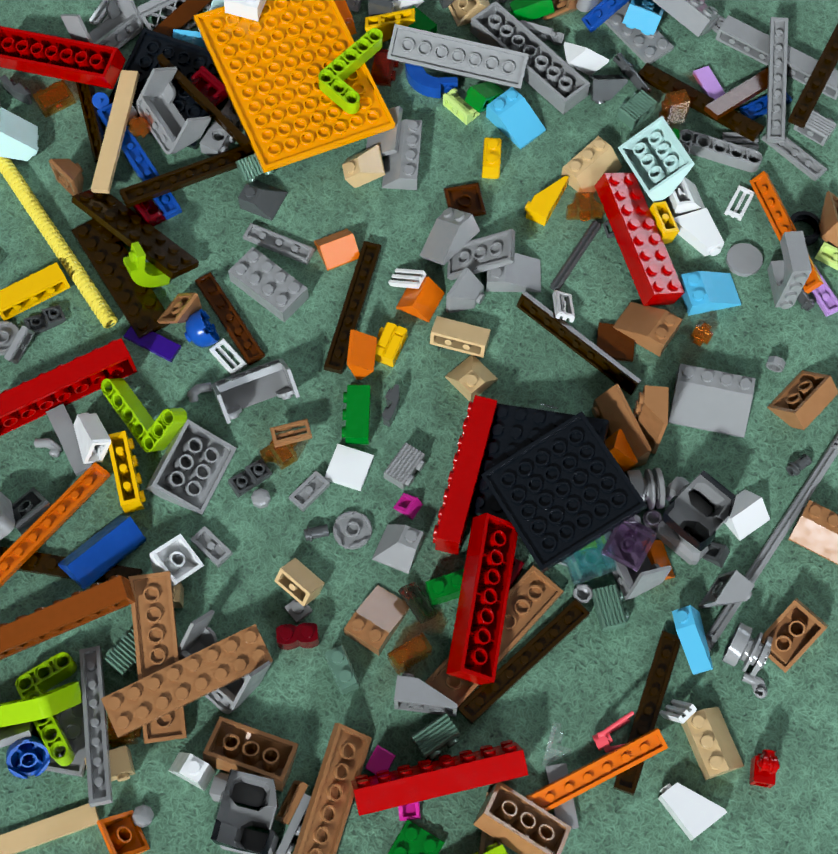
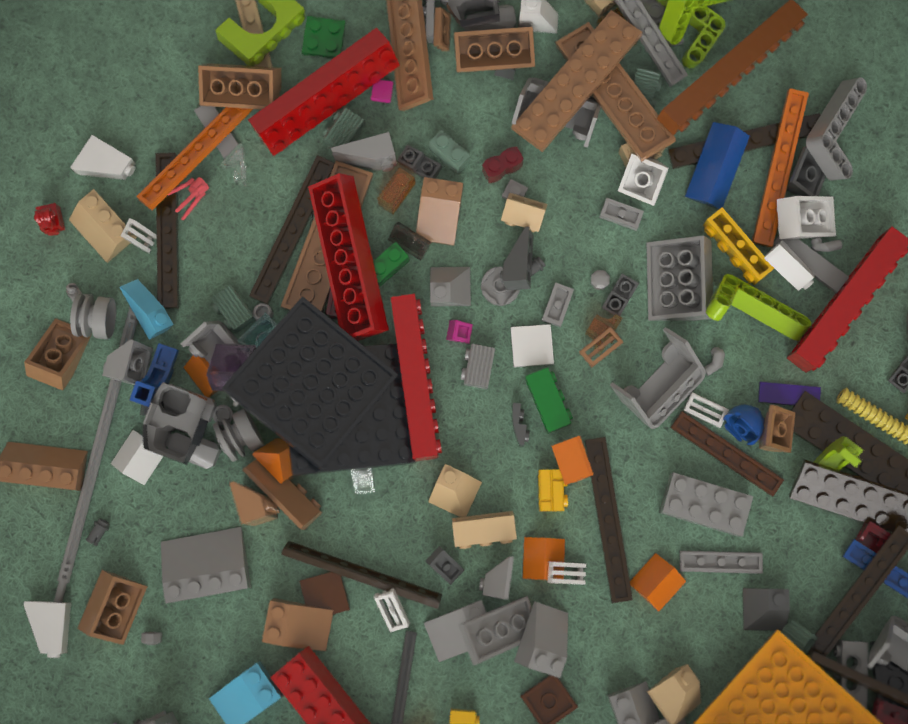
camera: 160 degrees right, 15 degrees up
clear orange gear [691,322,714,347] -> none
none -> blue arch [130,343,179,407]
none -> dark grey slope [397,144,443,179]
none -> dark grey slope [425,546,464,585]
none -> dark grey slope [500,226,534,290]
none -> white slope [777,196,836,239]

